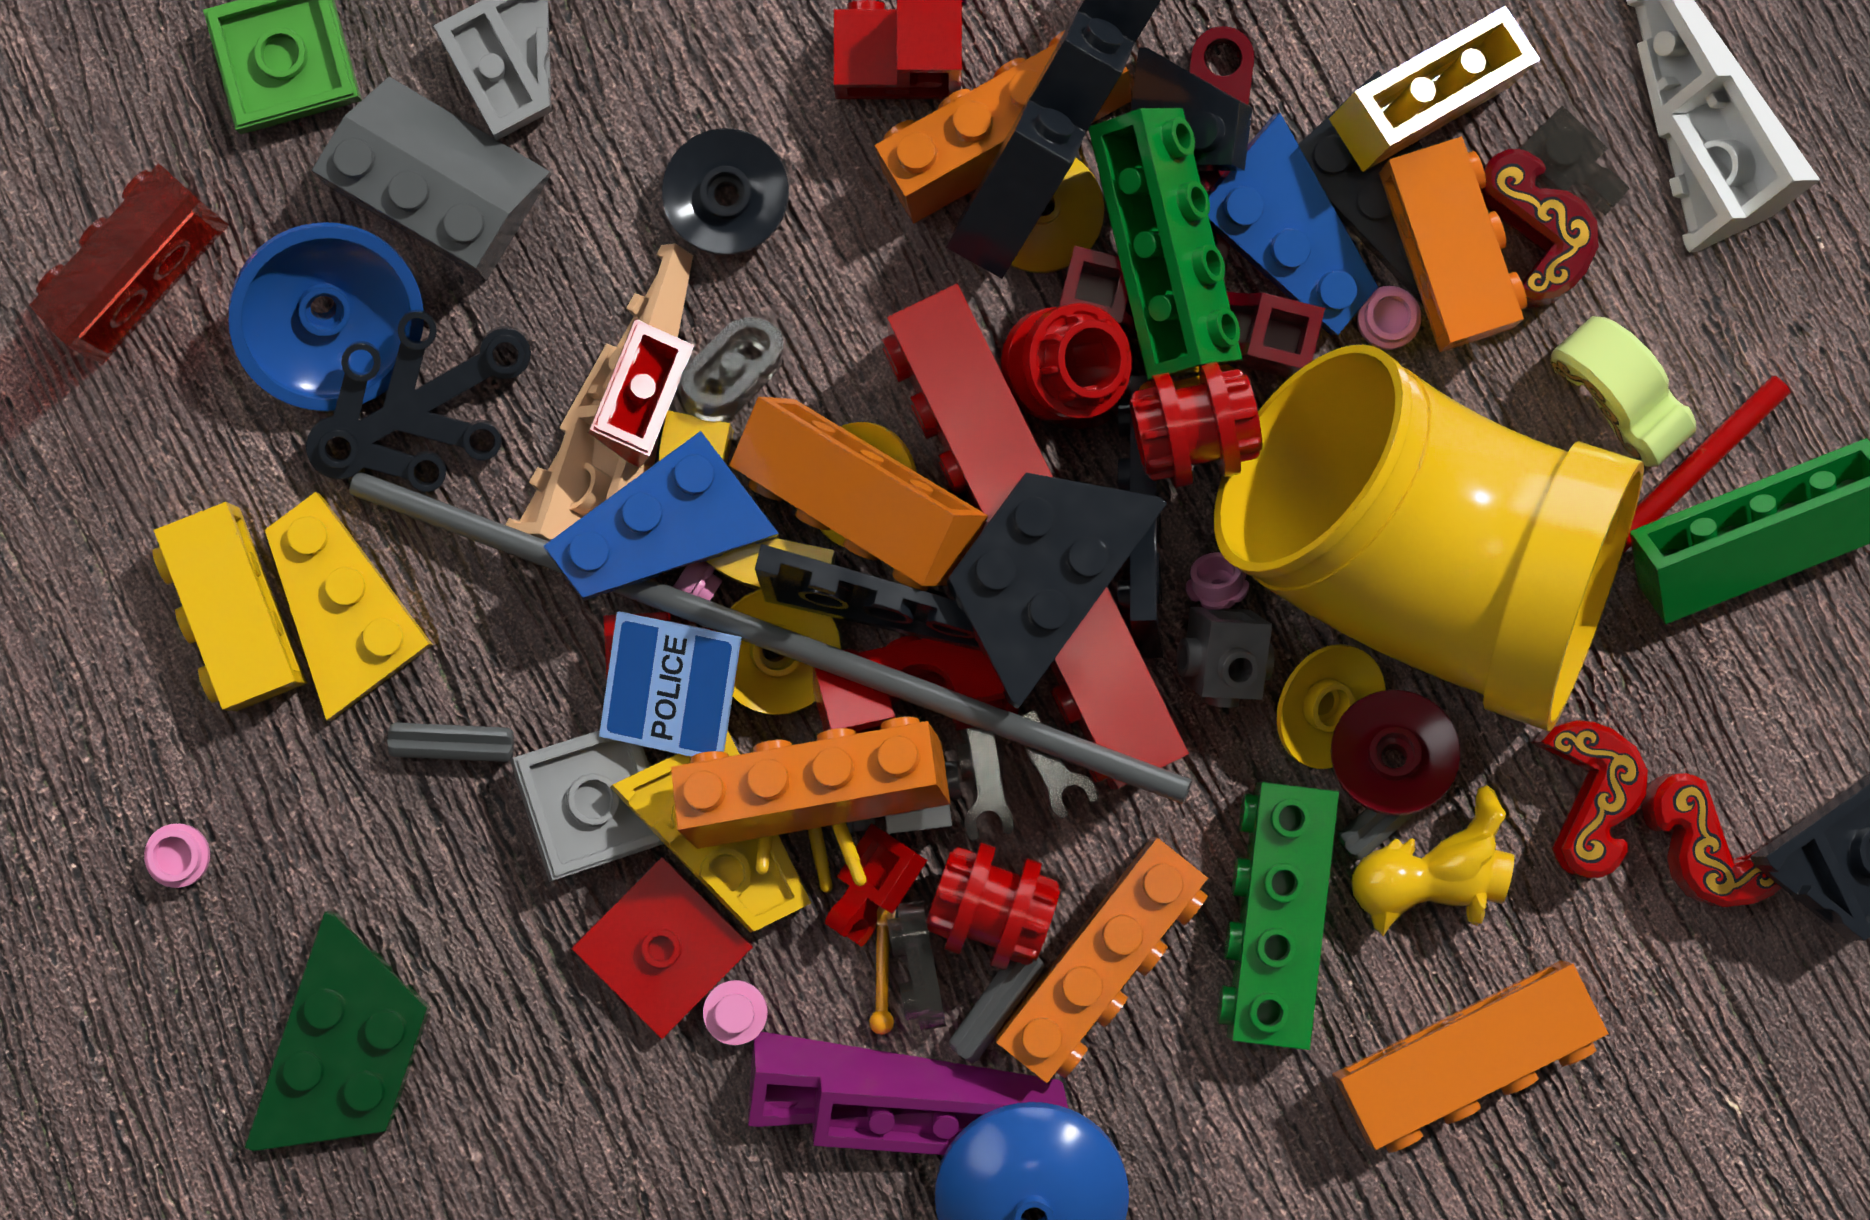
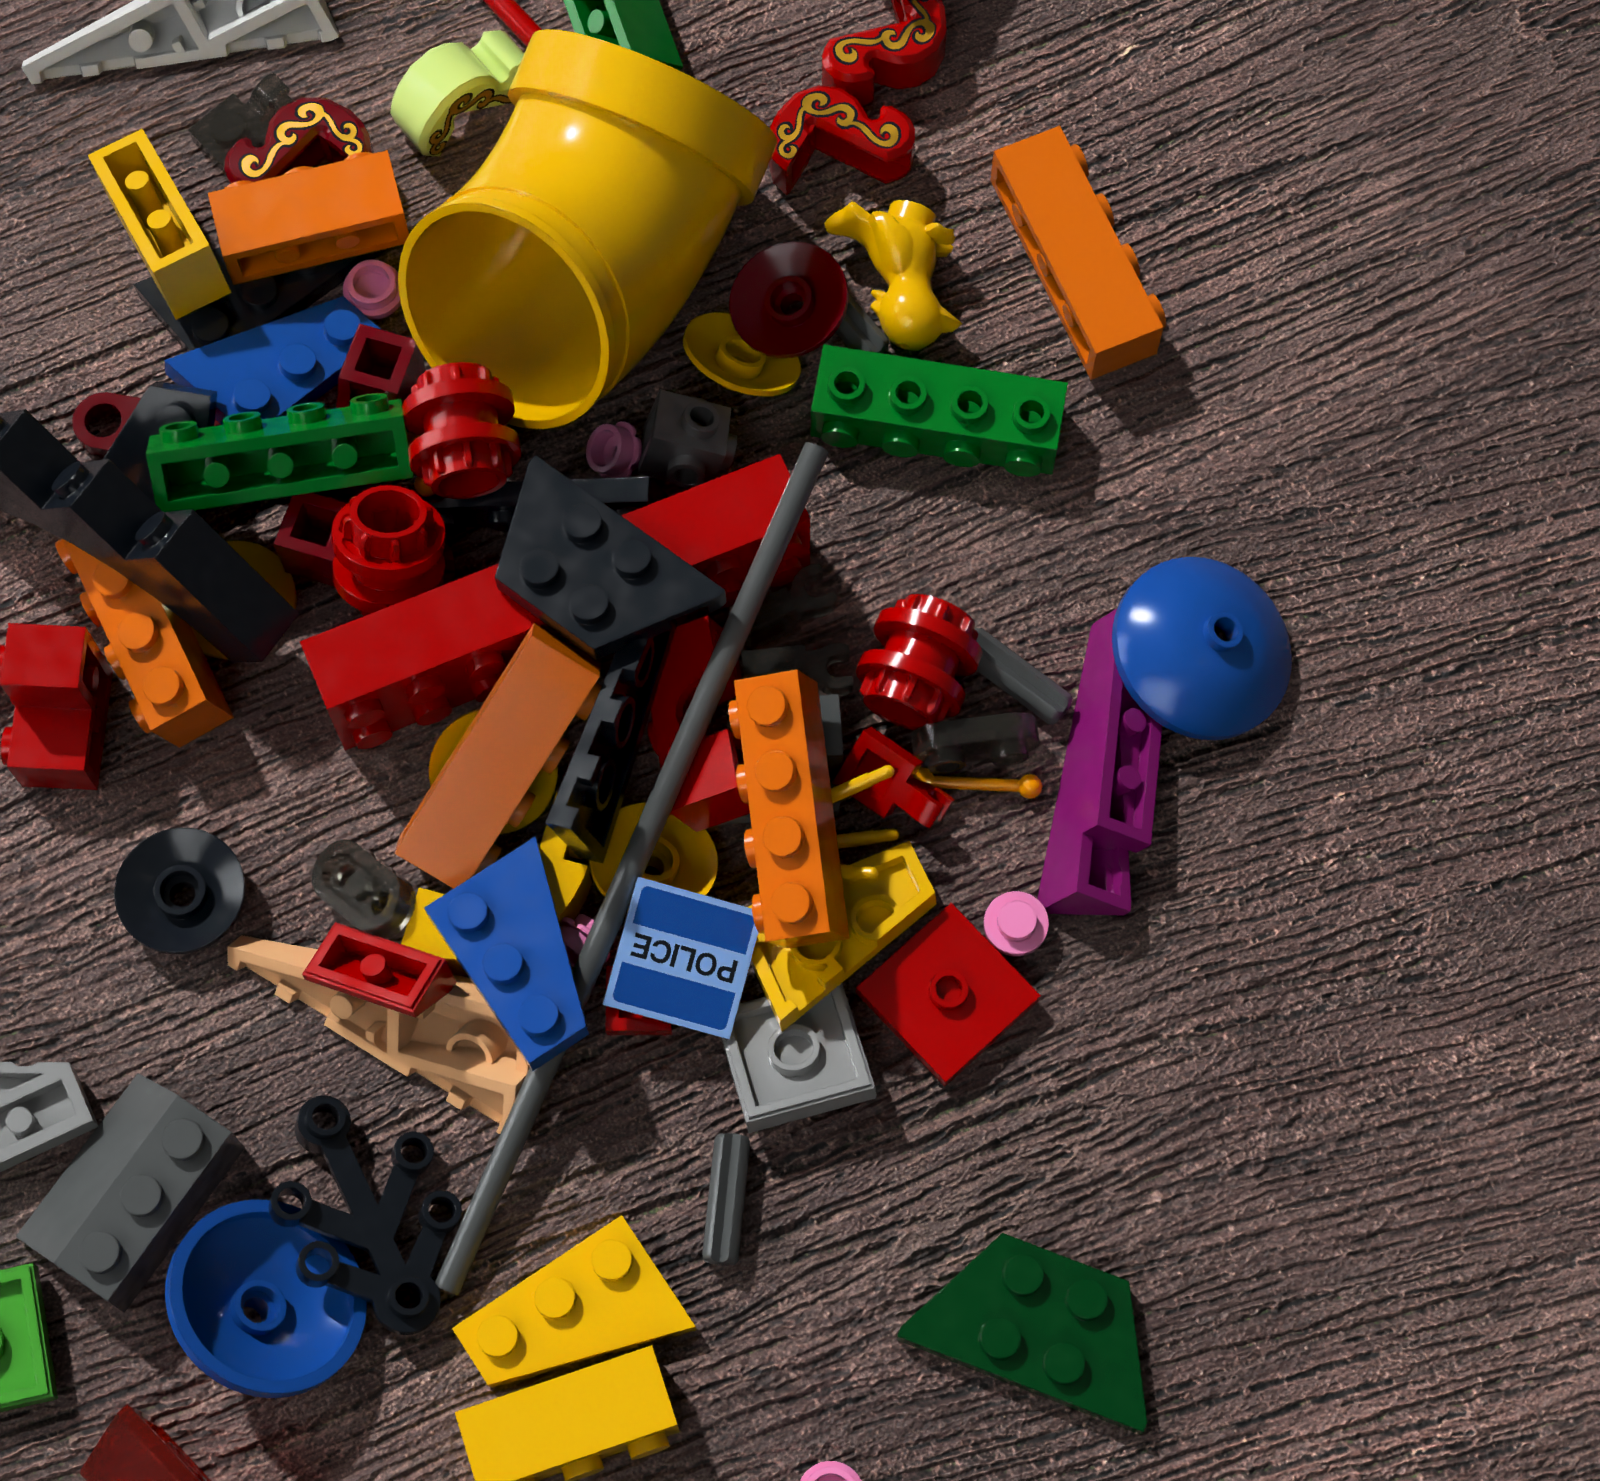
camera: 85 degrees left, 15 degrees down
orange brick [994,837,1208,1083] -> none

